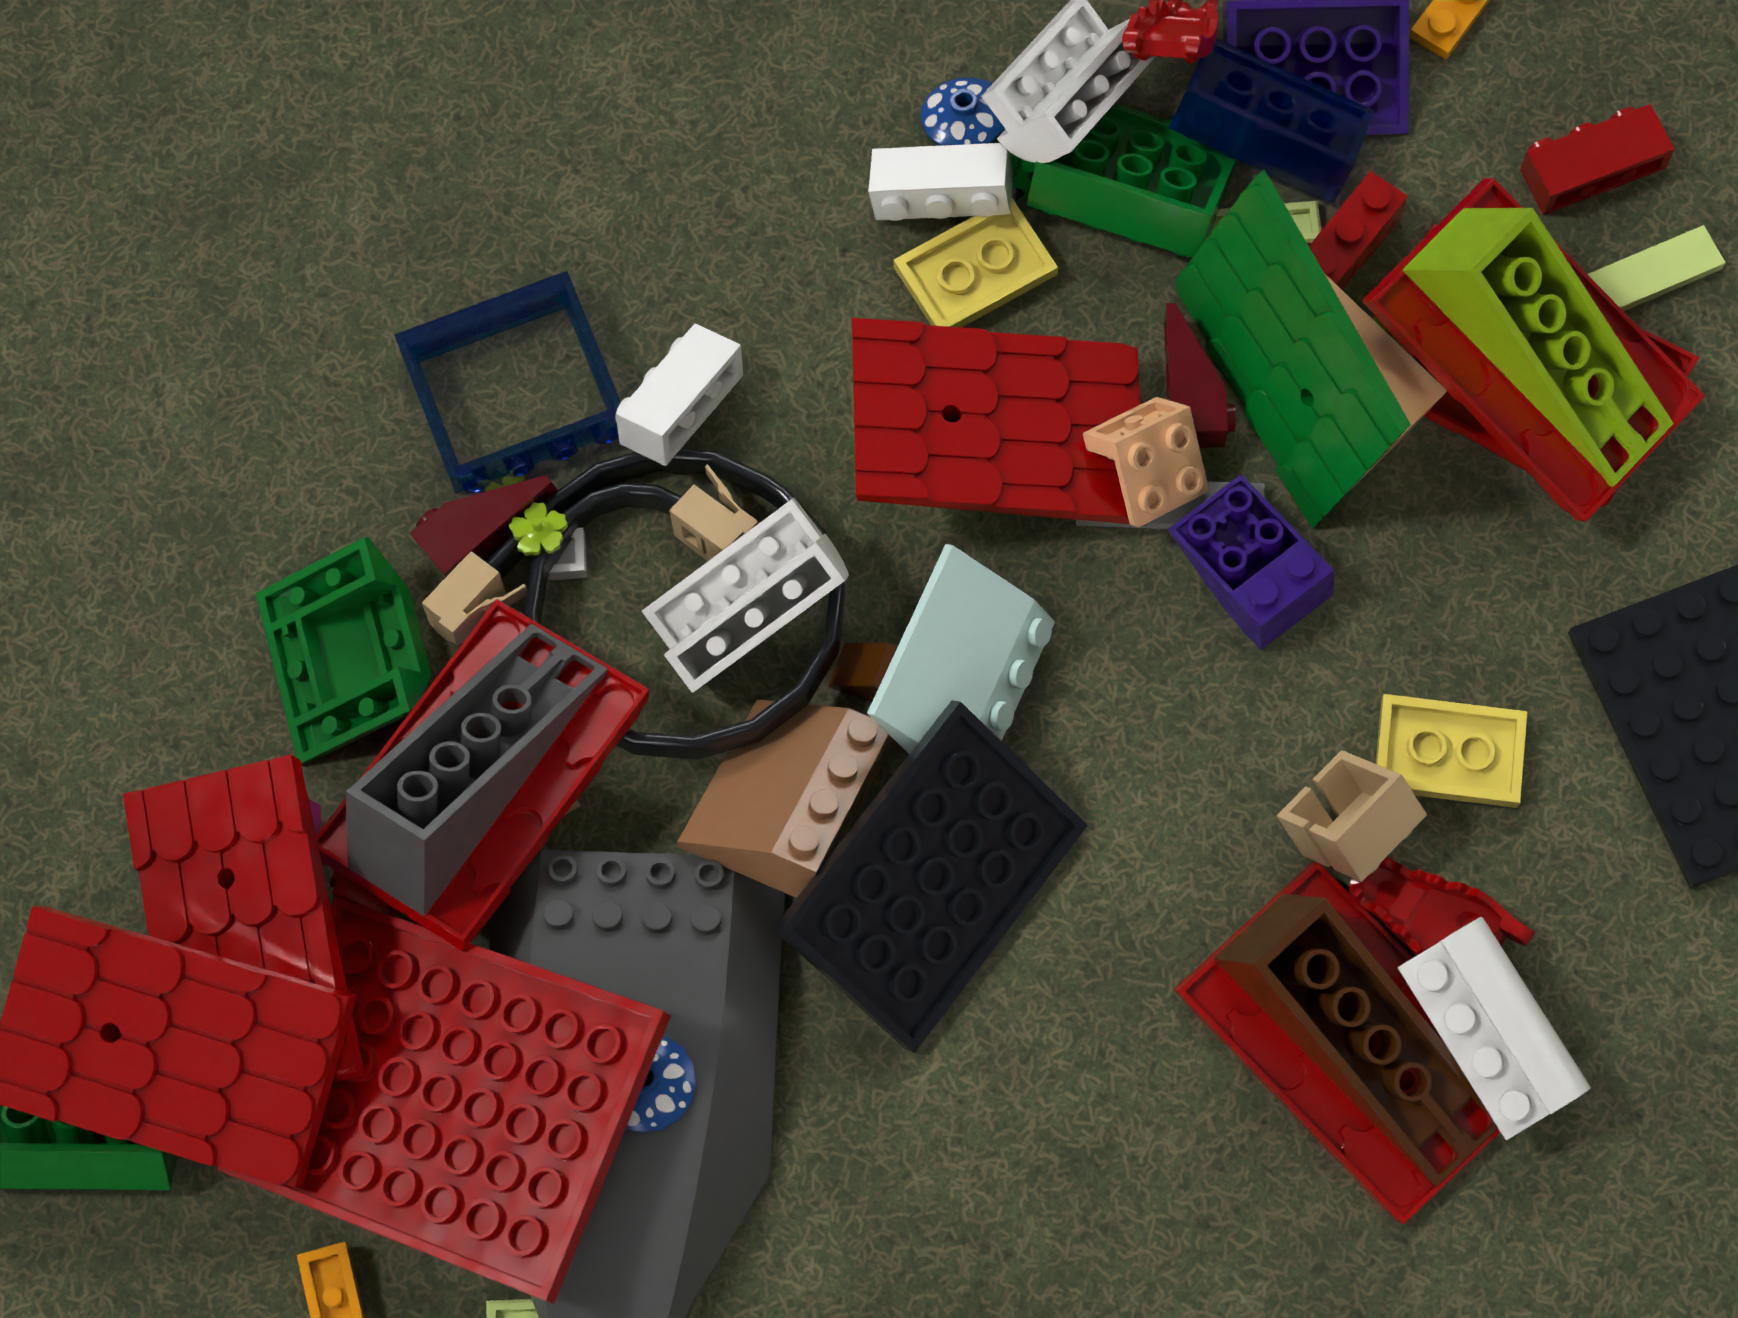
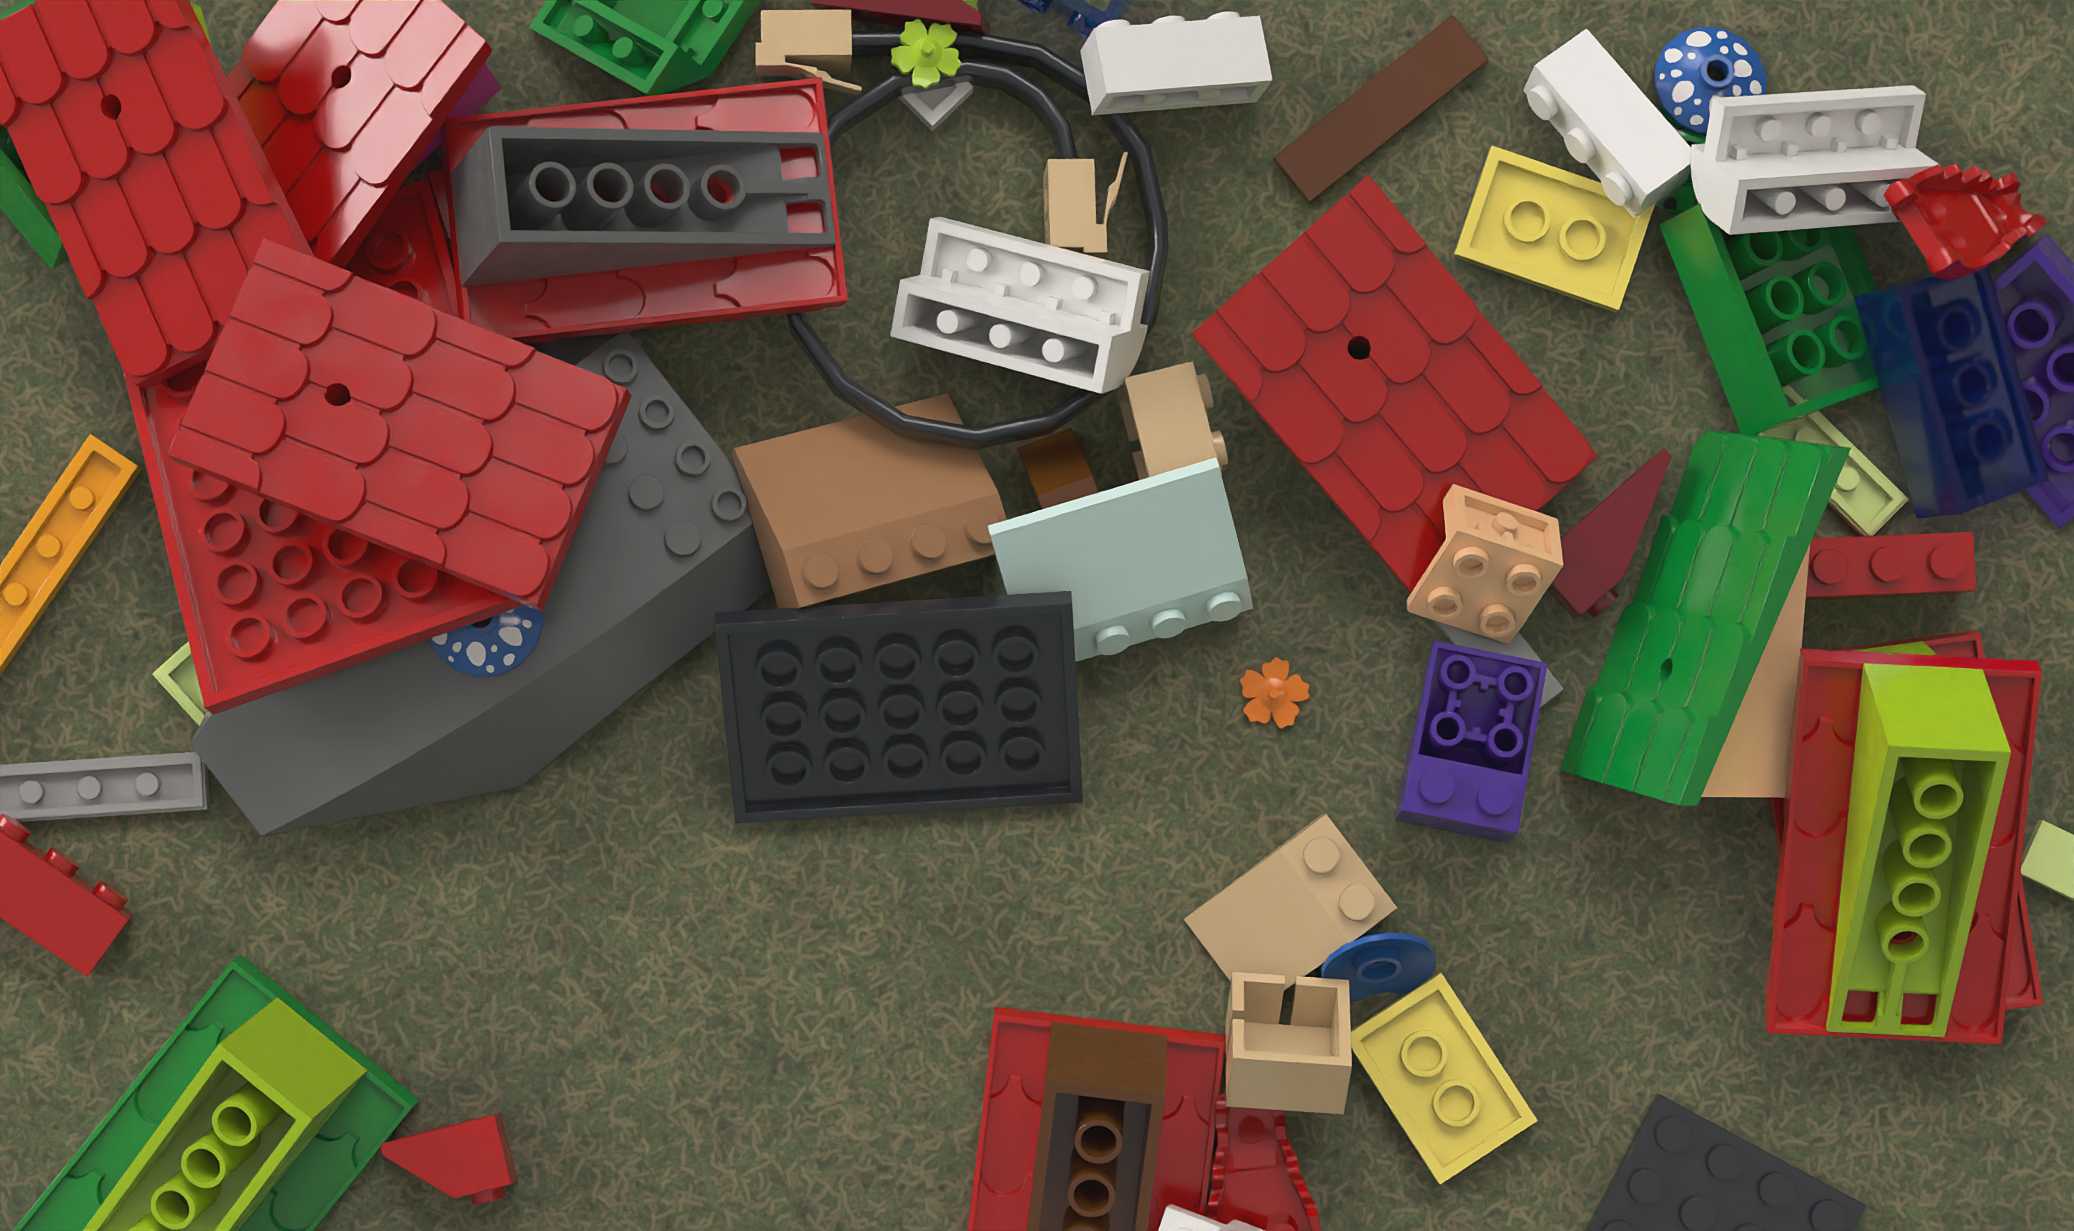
camera: 45 degrees right, 15 degrees up
none -> red piece [167,238,632,612]
none -> tan piece [1116,361,1228,481]
none -> tan slope [1184,814,1397,990]
none -> orange plant [1239,657,1310,729]
none -> reddish brown tile [1273,15,1489,204]
none -> blue dish [1321,932,1436,1001]

